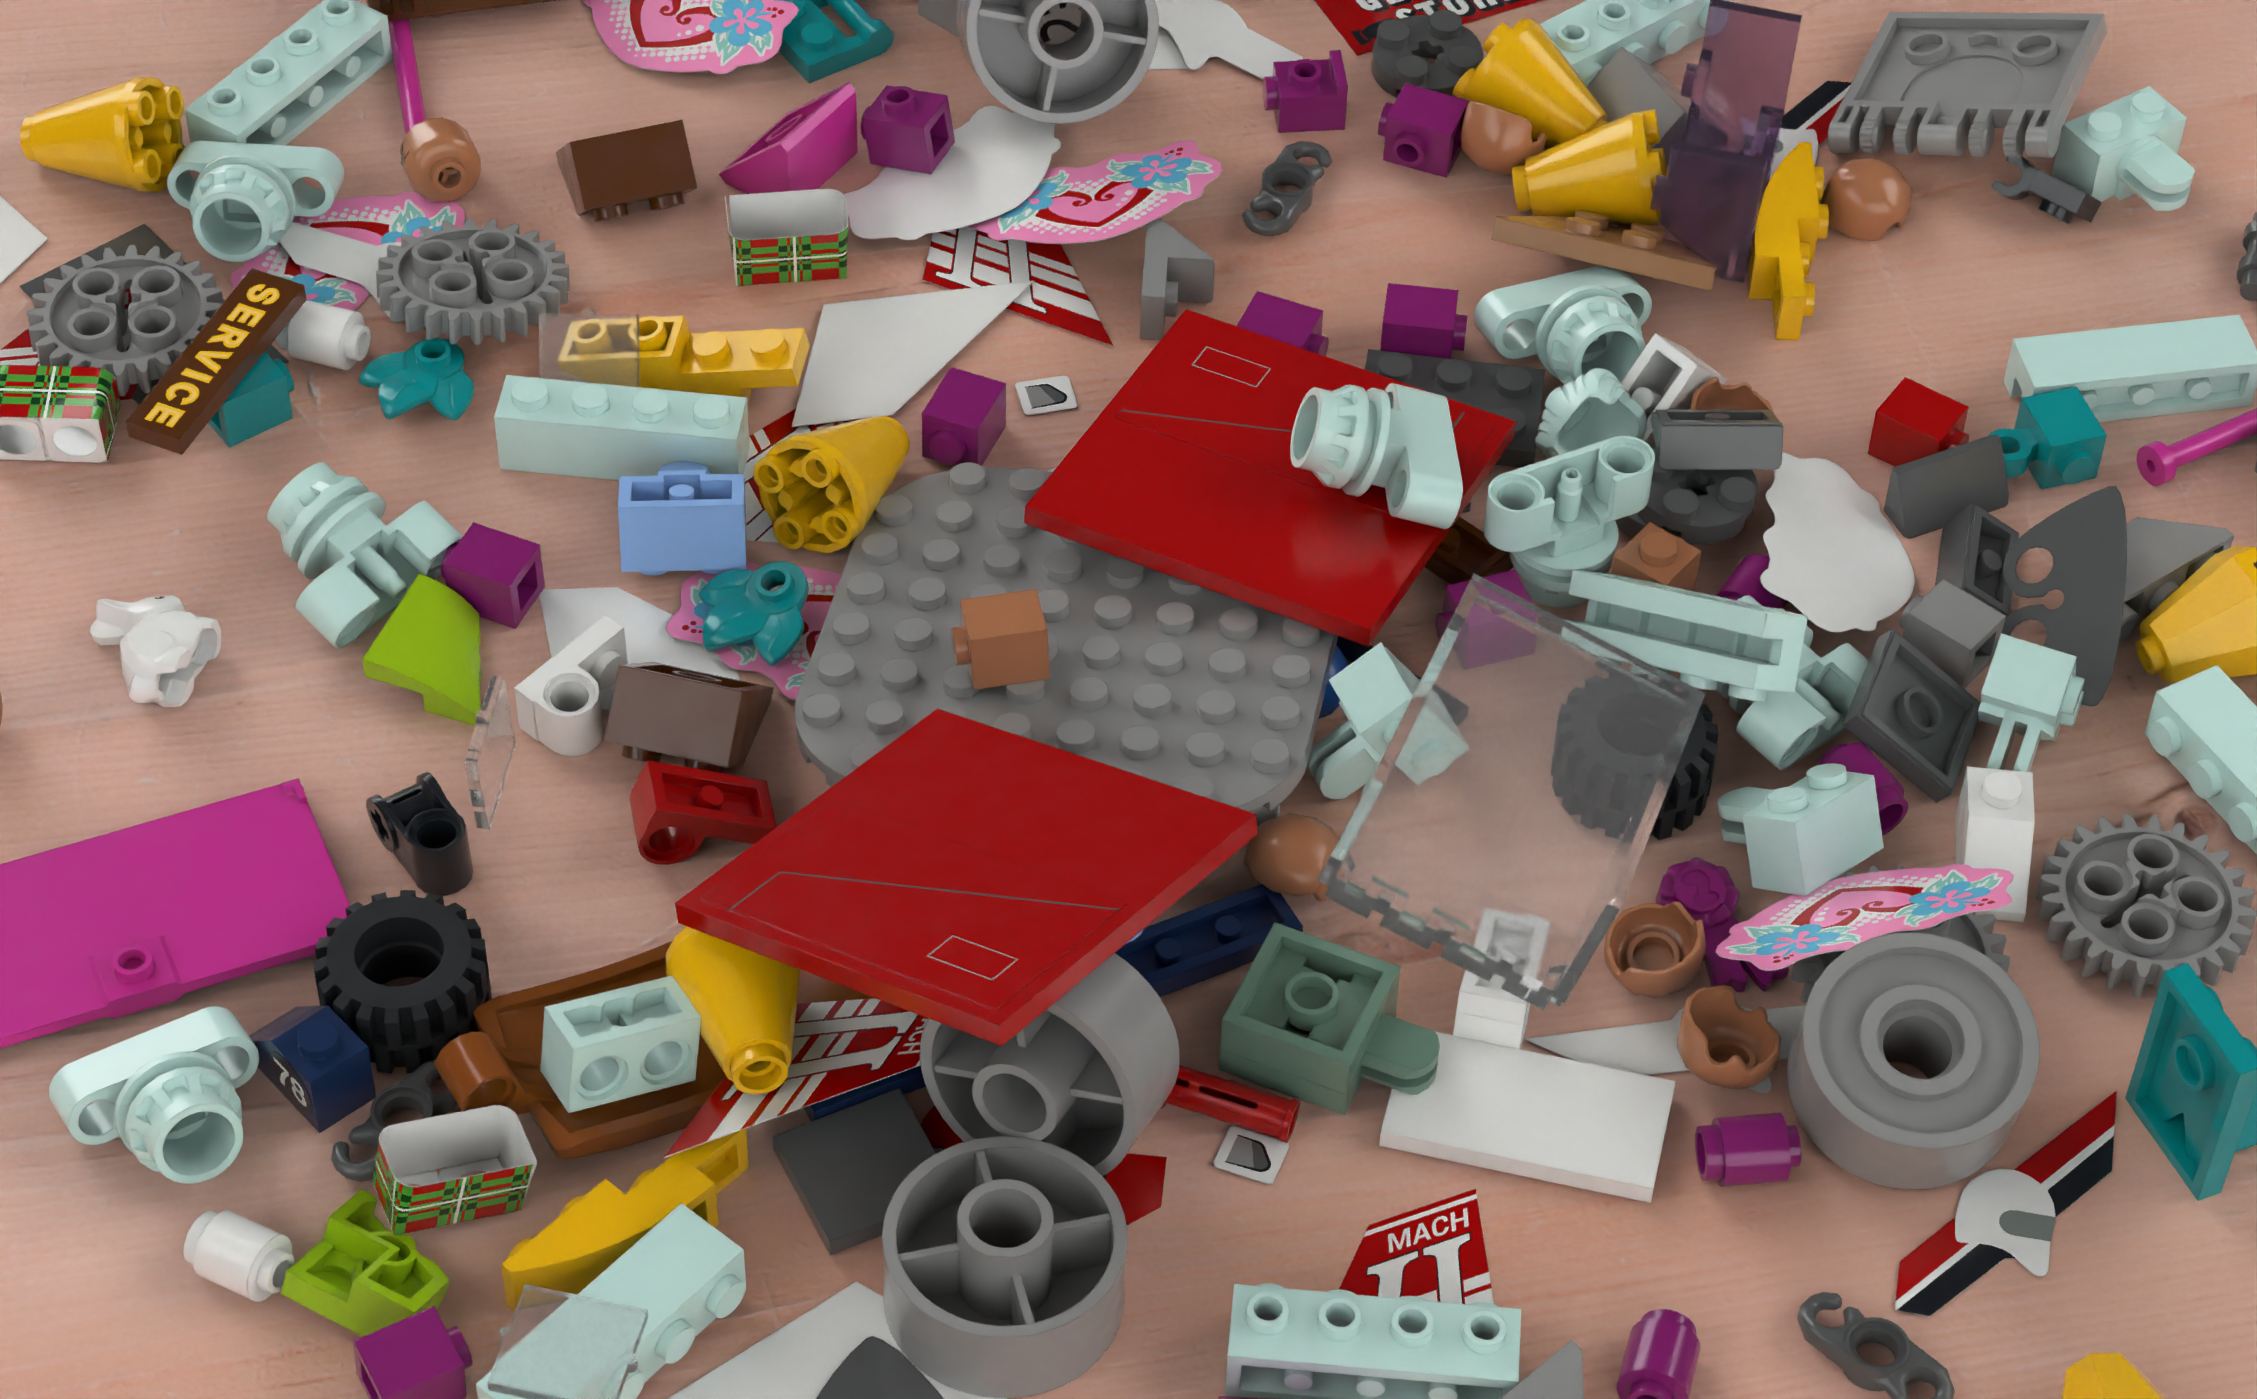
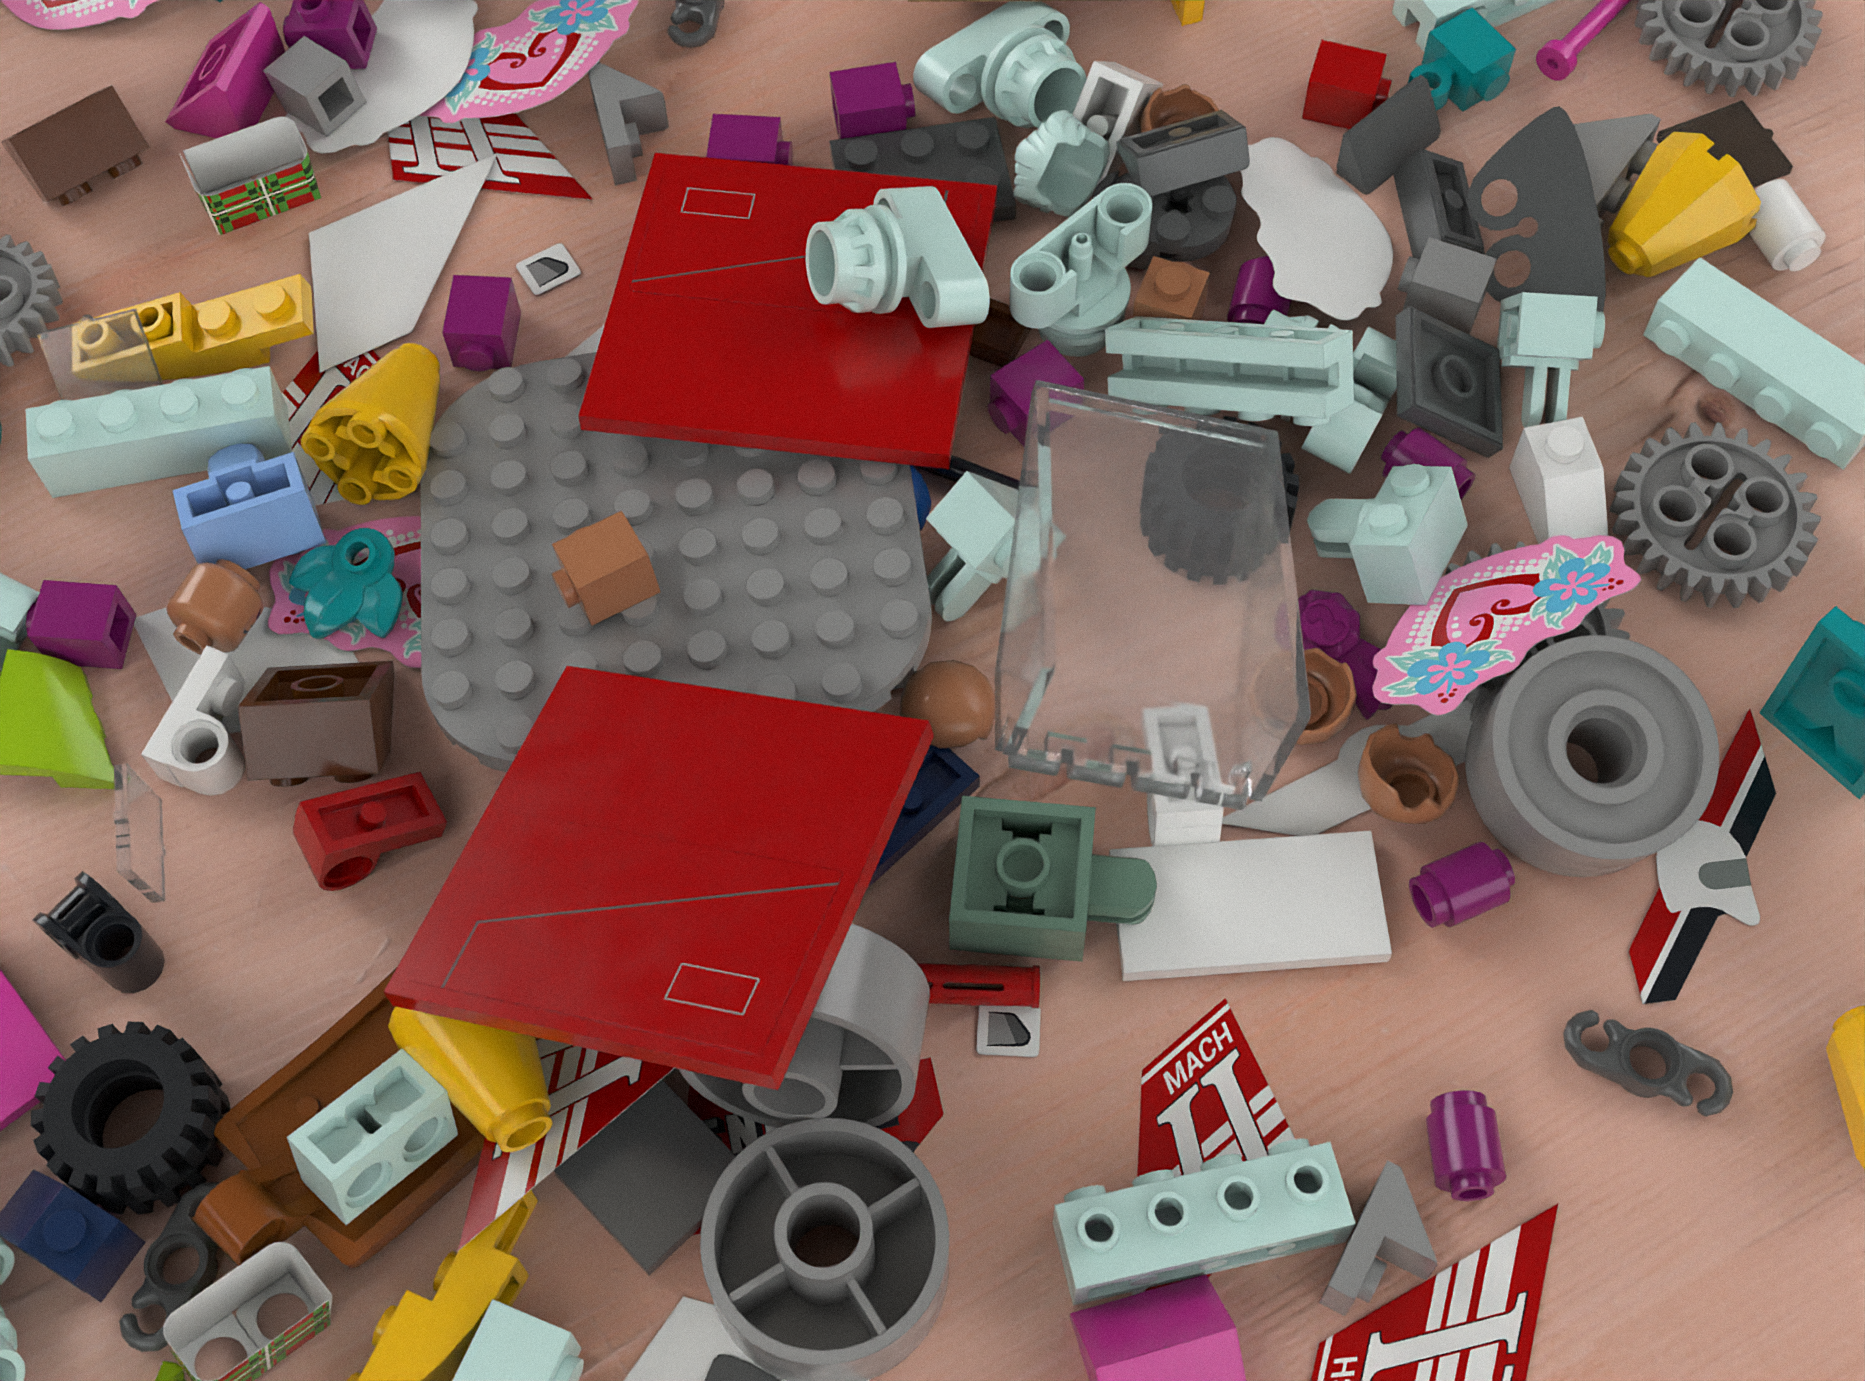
camera: 15 degrees left, 15 degrees up
none -> nougat head [166,559,264,655]
none -> light grey brick [263,36,366,137]

